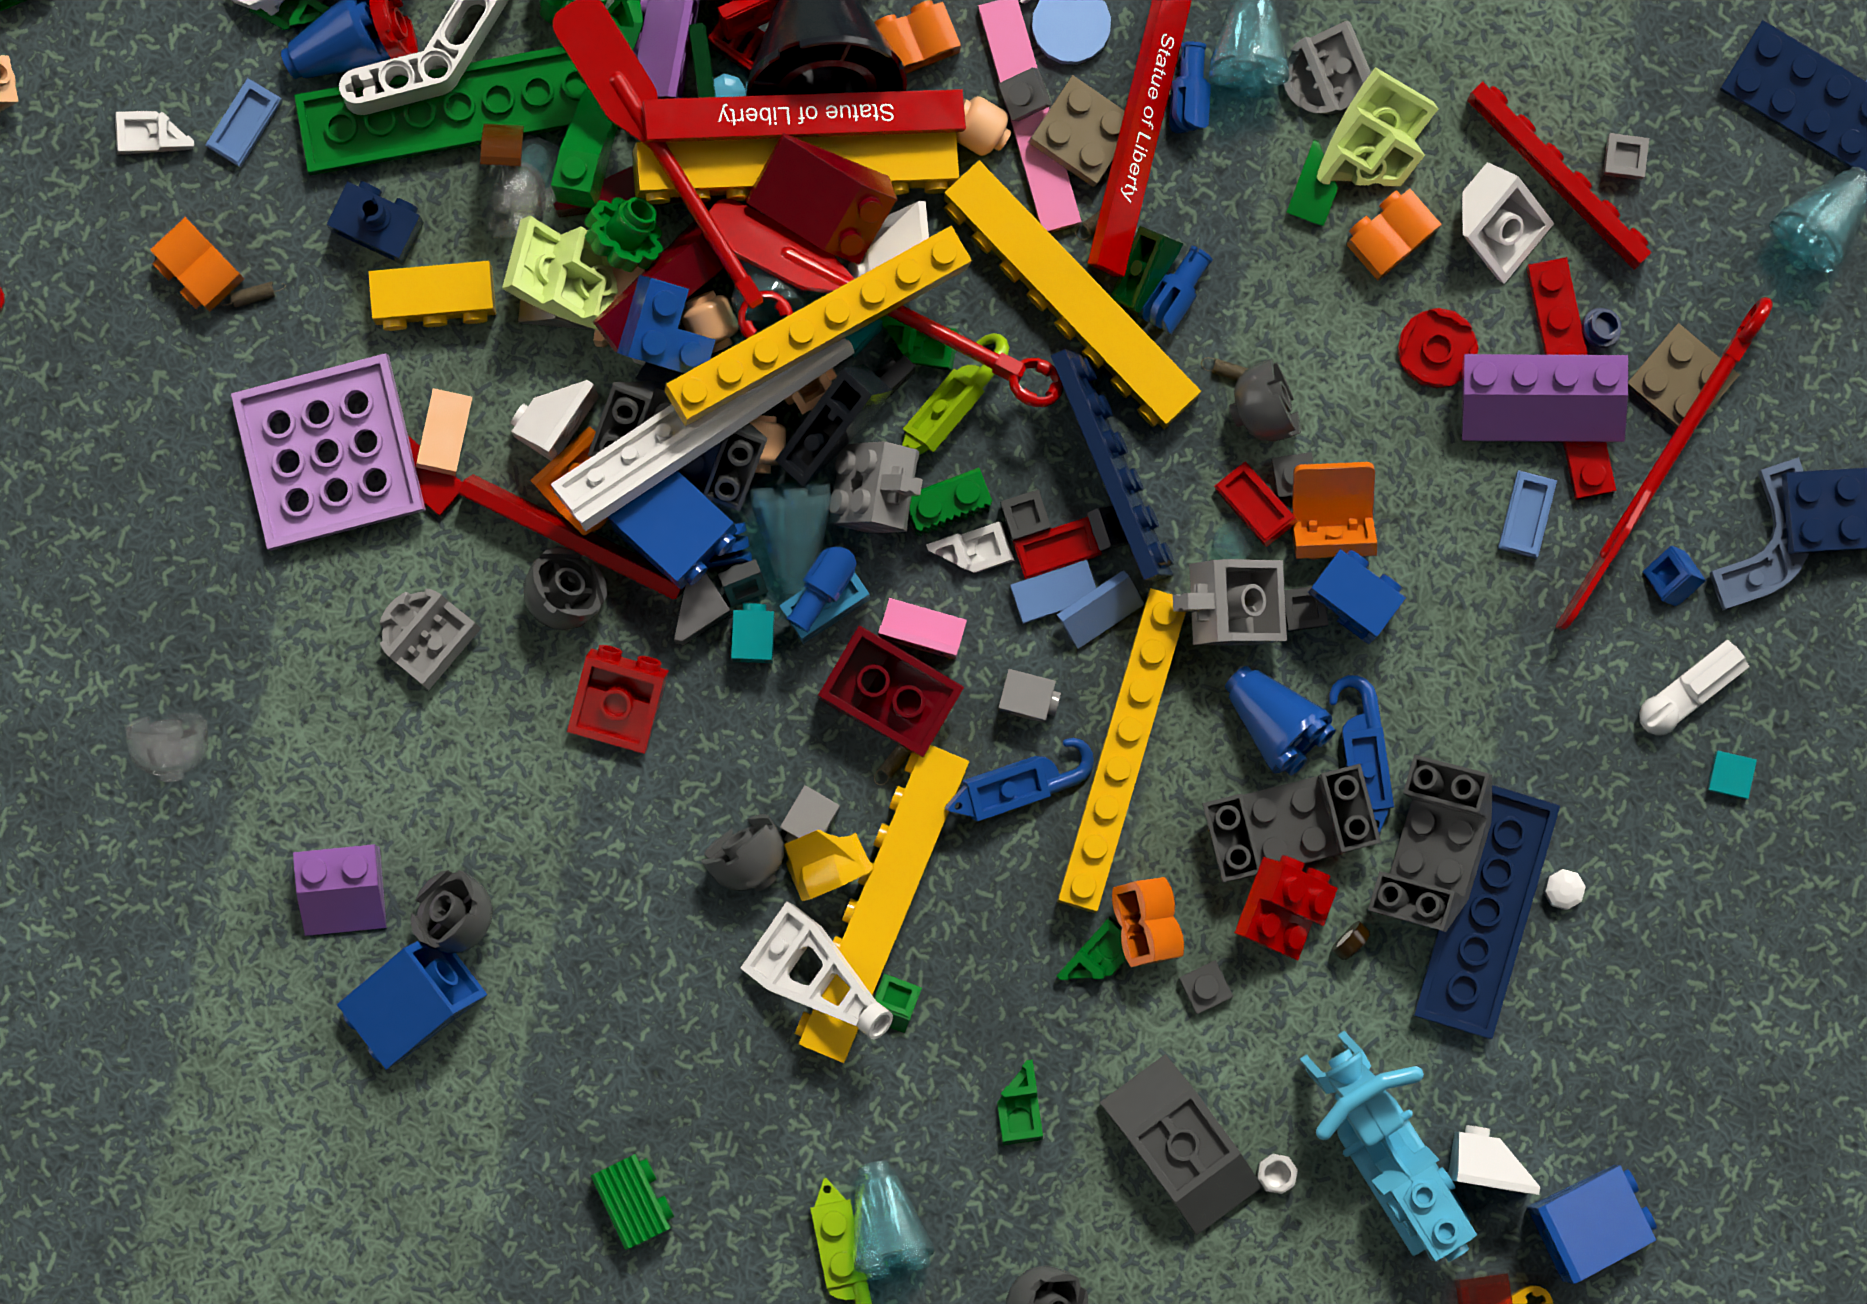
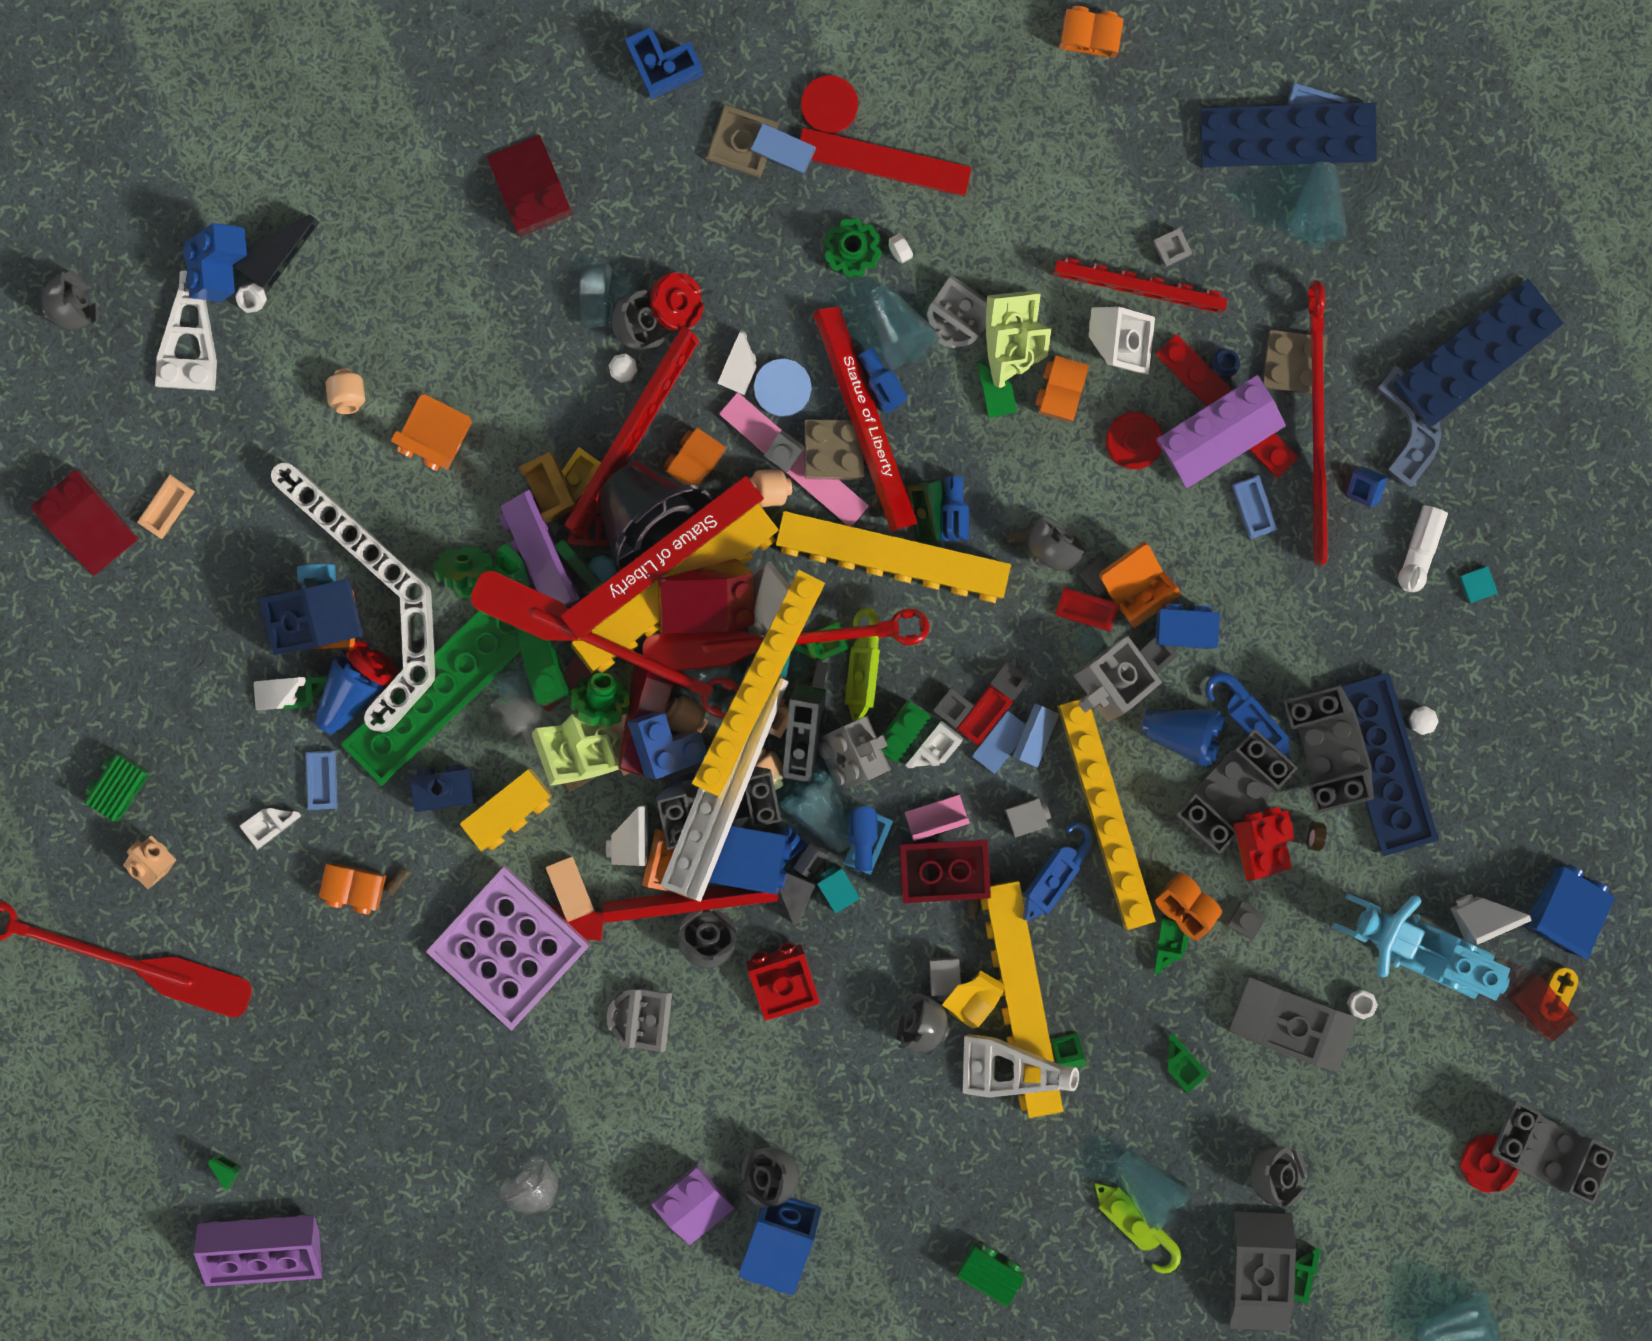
camera: 30 degrees left, 5 degrees up
reddish brown slope [480,124,524,166] -> none
dark blue plate [1051,349,1175,581] -> none

